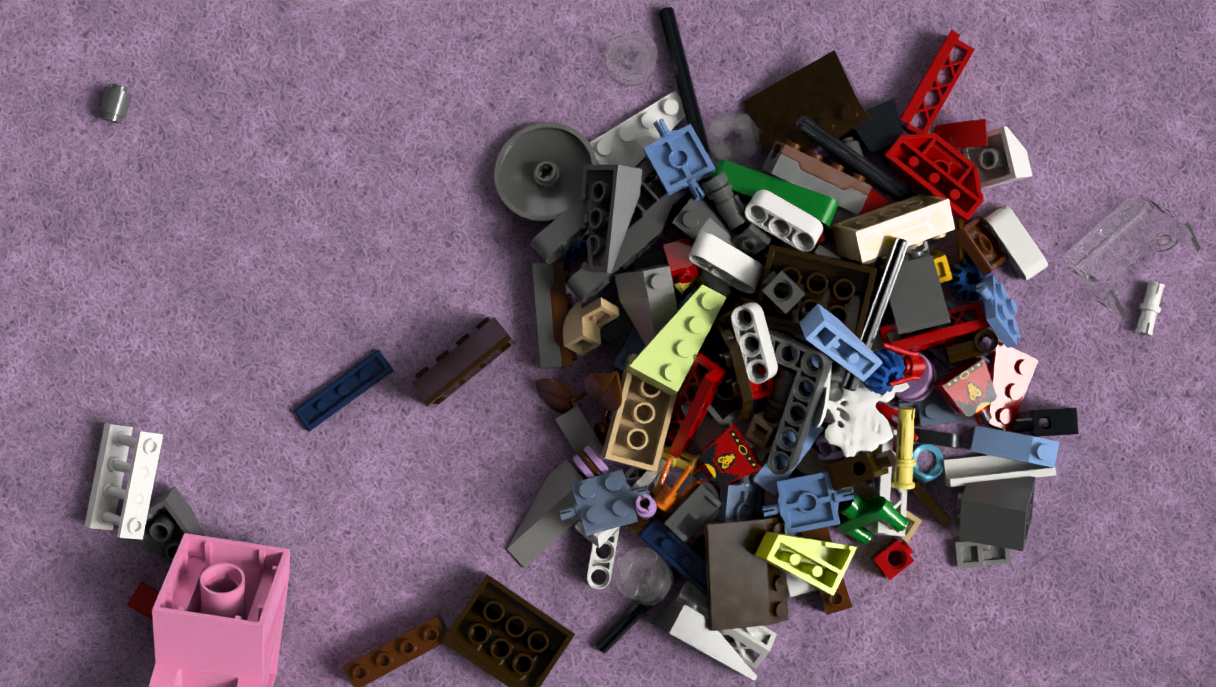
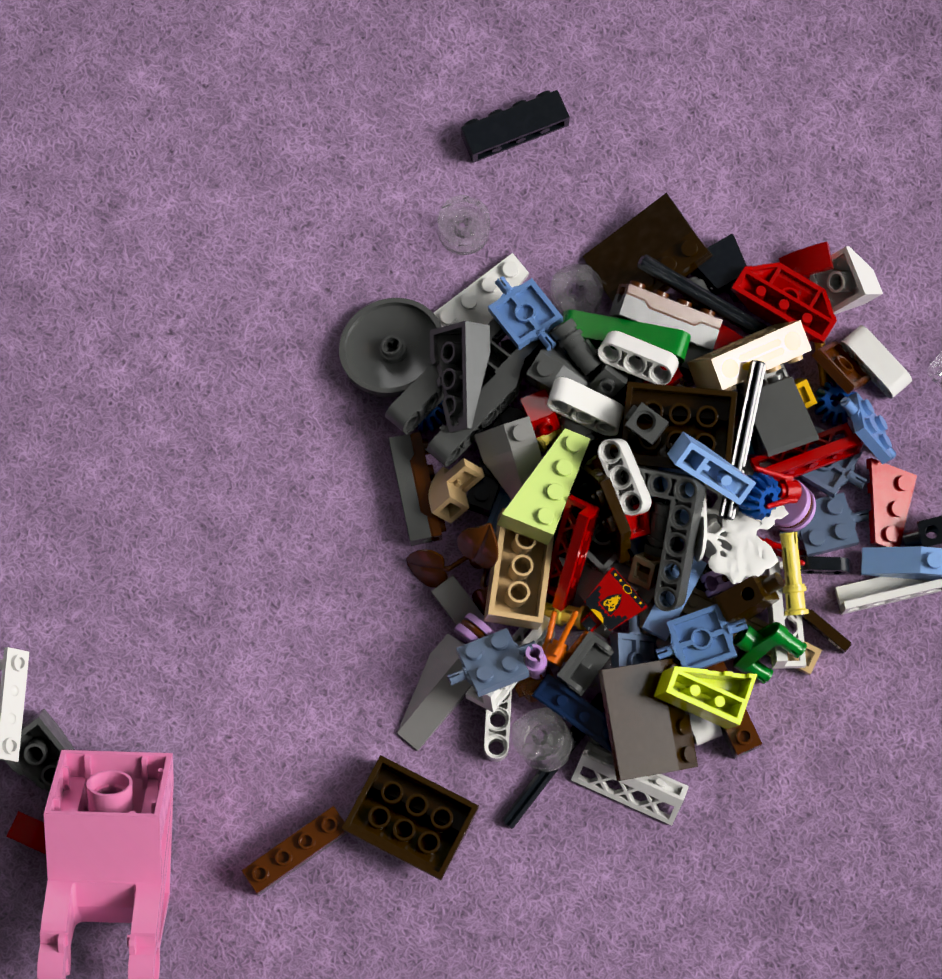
camera: 10 degrees left, 10 degrees down
dark blue tile [294,349,394,432] -> none
dark brown slope [413,317,516,408] -> none
wedge [651,600,757,681] -> none
black axle [659,7,710,153] -> none
red brick [870,538,914,580] -> none
red fence [899,30,975,134] -> none
medium azure piece [913,444,943,482] -> none
torso [932,358,997,424] -> none
dark brown piece [943,329,998,365] -> none
light grey slope [955,541,1012,568] -> none
dark grey slope [956,476,1036,551] -> none

